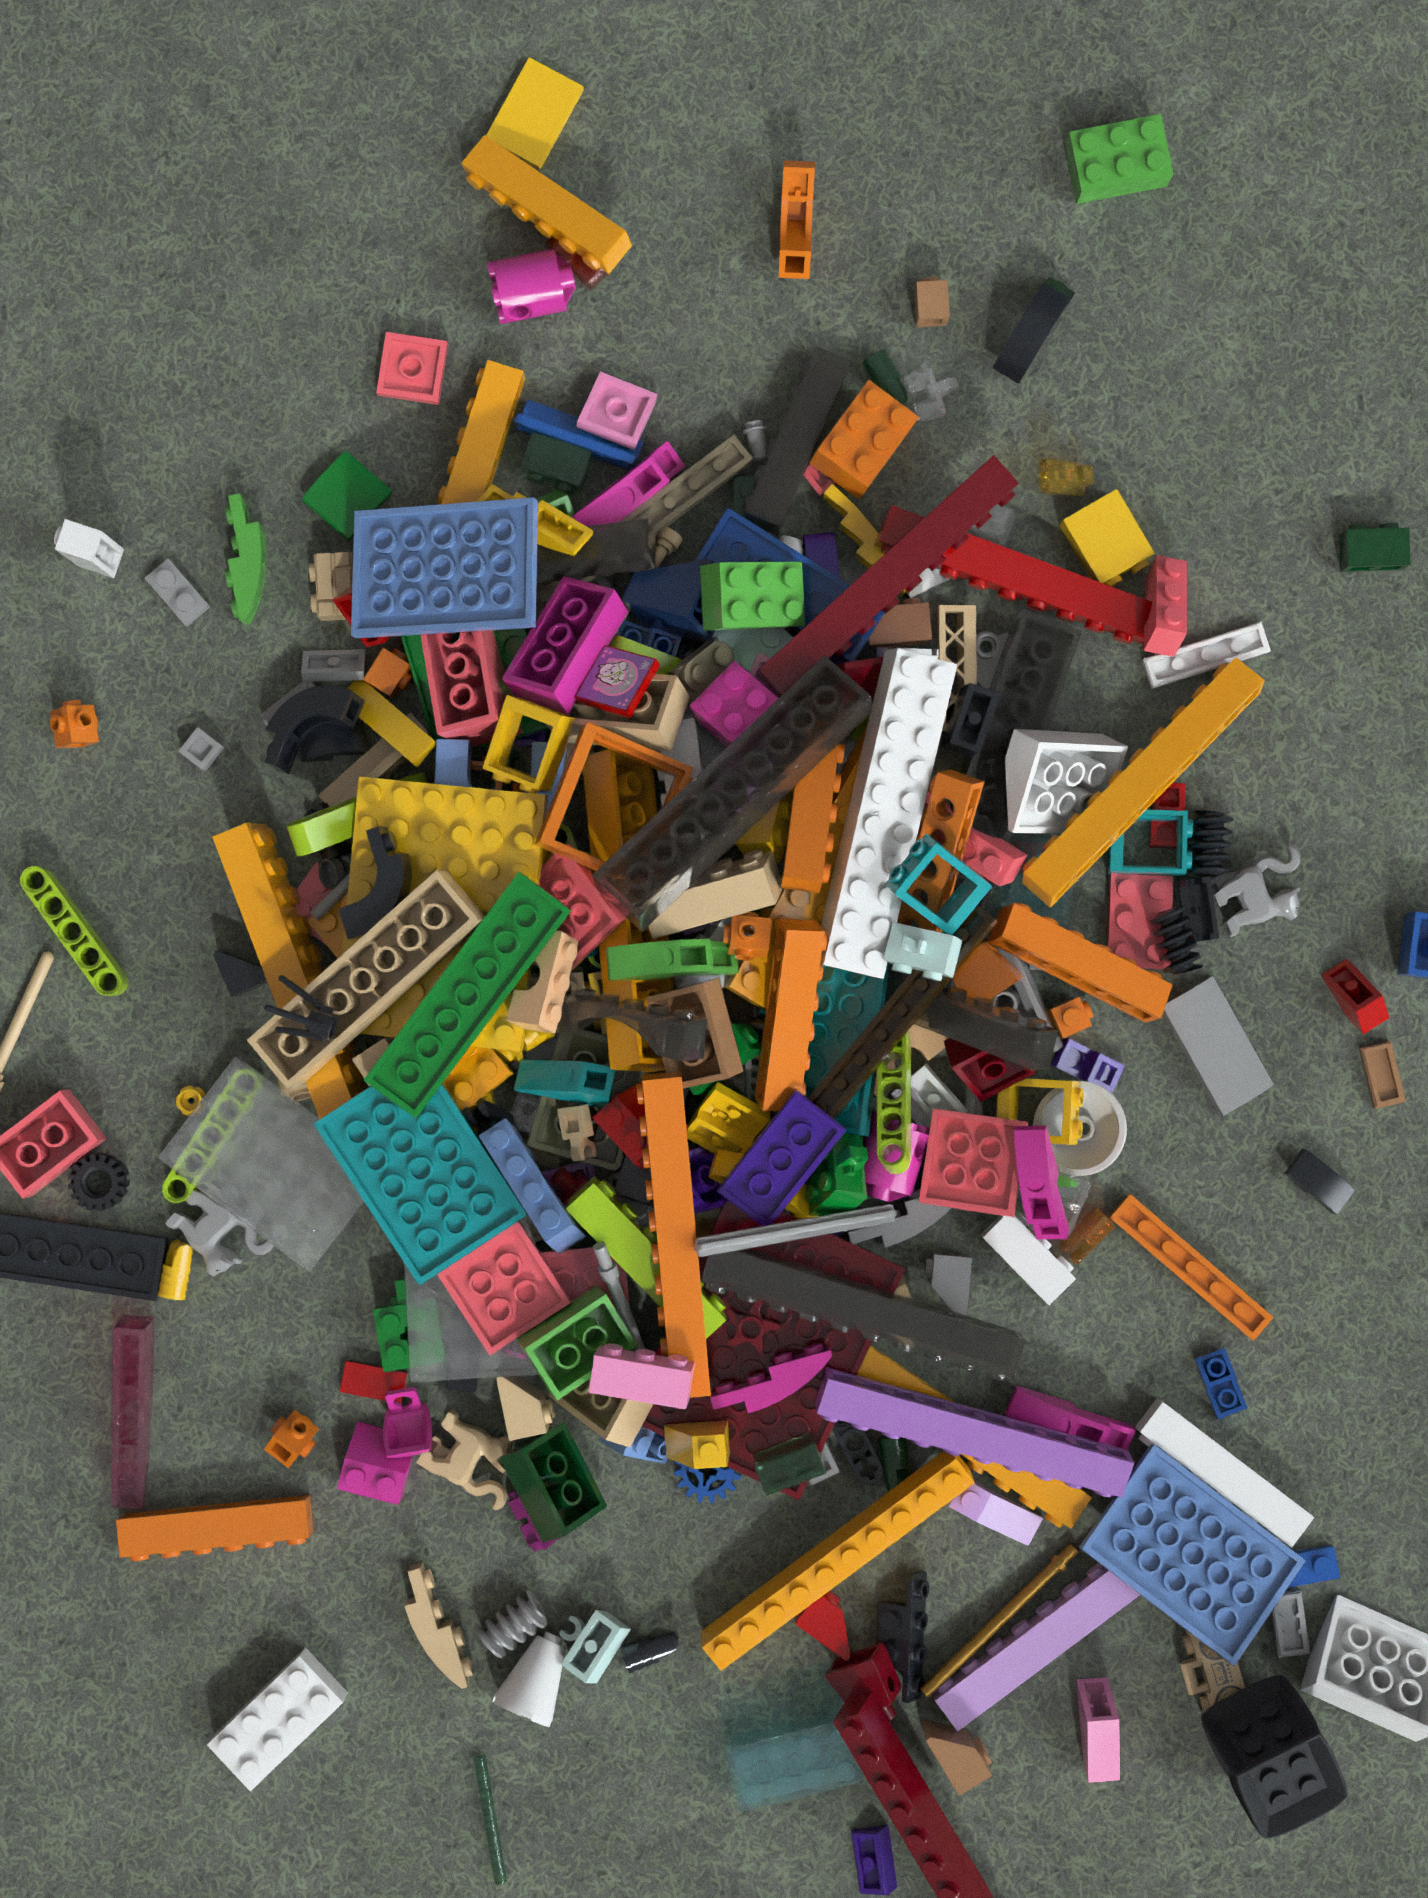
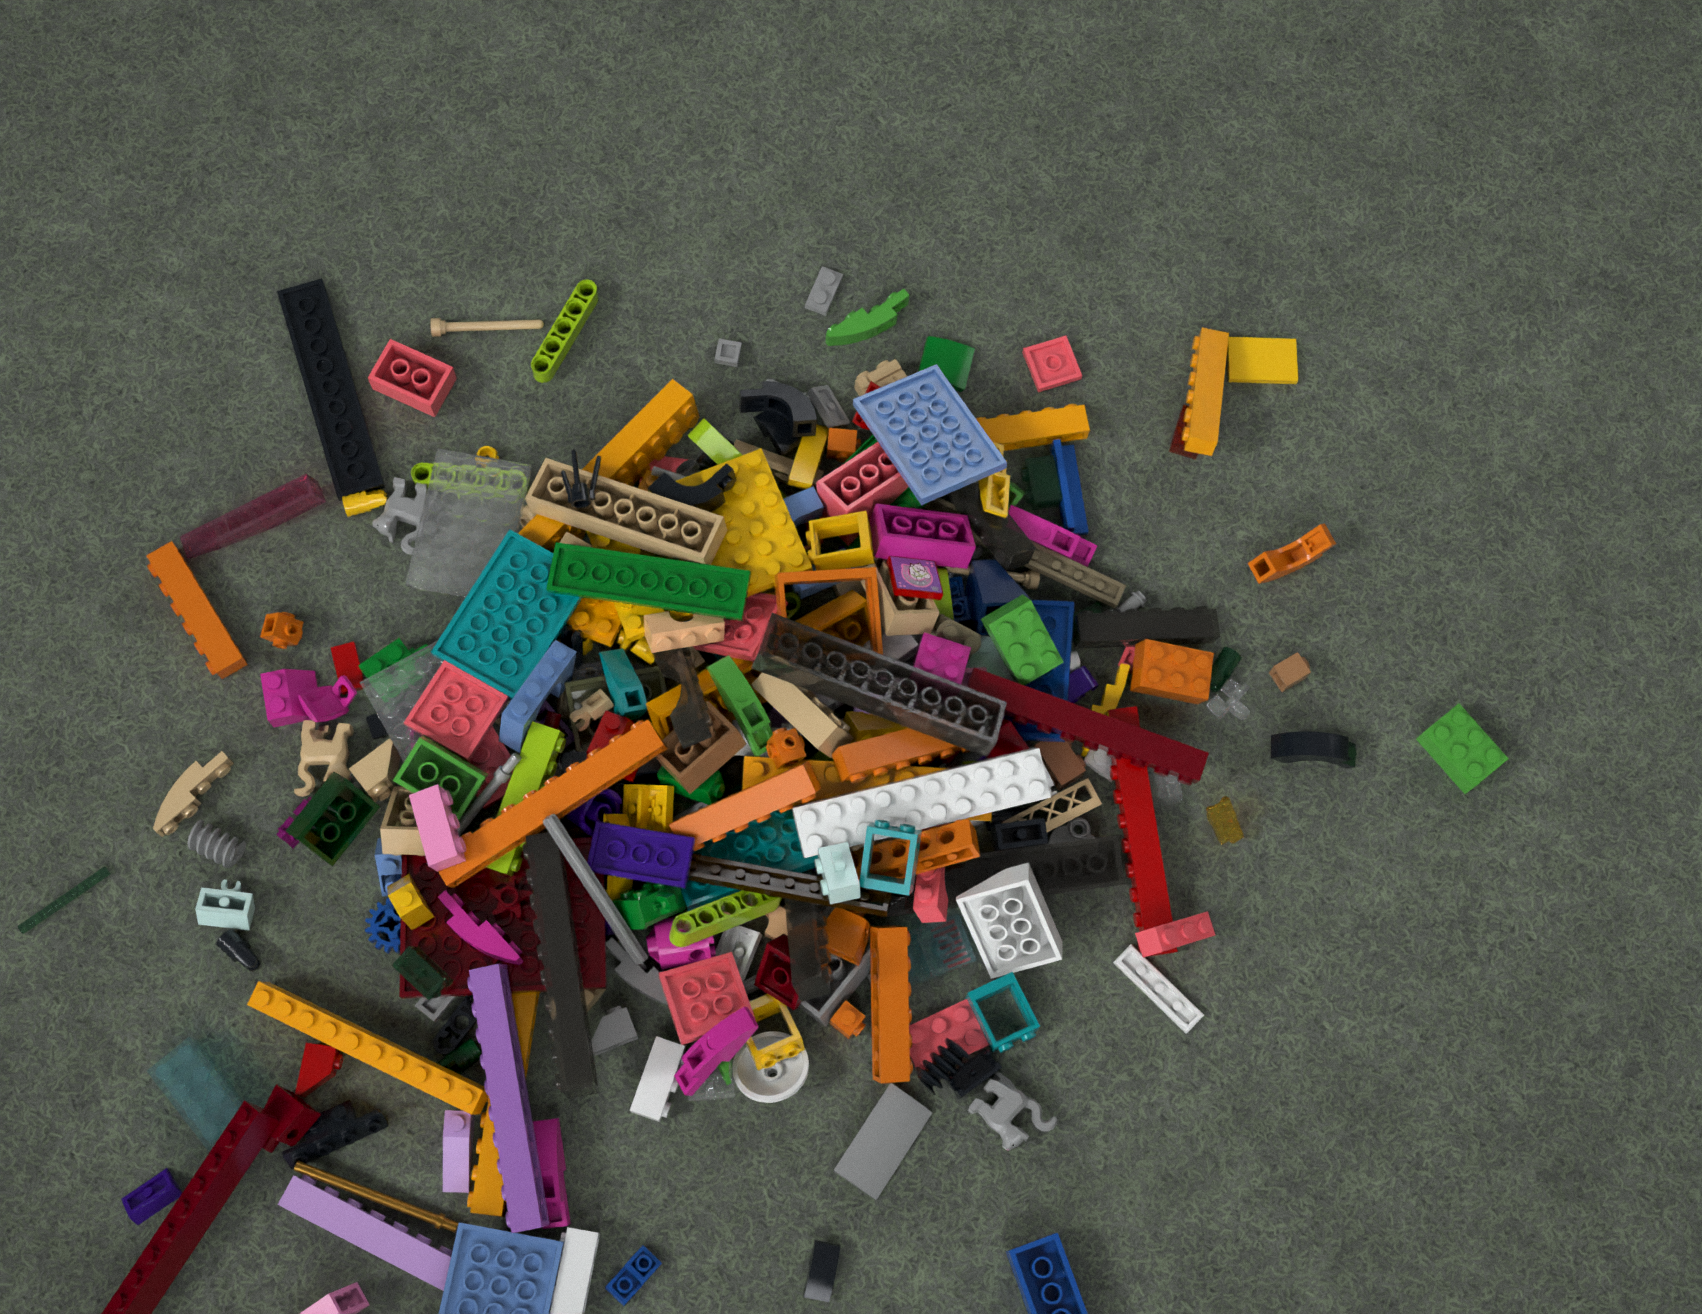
camera: 60 degrees right, 15 degrees down
orange brick [50,700,99,748] -> none
white brick [54,519,124,578] -> none
black tyre [68,1153,130,1211] -> none
white brick [207,1647,348,1791] -> none
black slope [213,950,268,997] -> none
dark pink cylinder [487,248,576,324] -> none
white cone [492,1632,566,1727] -> none
bright pink plate [577,372,658,450] -> none
medium nougat slope [920,1719,992,1796] -> none
light orange brick [1022,657,1265,908] -> none
slope [1051,1038,1125,1094] -> none
clear orange hinge [1058,1207,1116,1265] -> none
yellow brick [1059,489,1155,587] -> none
orange plate [1108,1193,1274,1341] -> none
red slope [1149,783,1186,849] -> none
black piece [1189,810,1234,876] -> none
red slope [1321,959,1389,1035] -> none
dark green brick [1339,523,1411,572] -> none
medium nougat tile [1358,1041,1406,1109] -> none

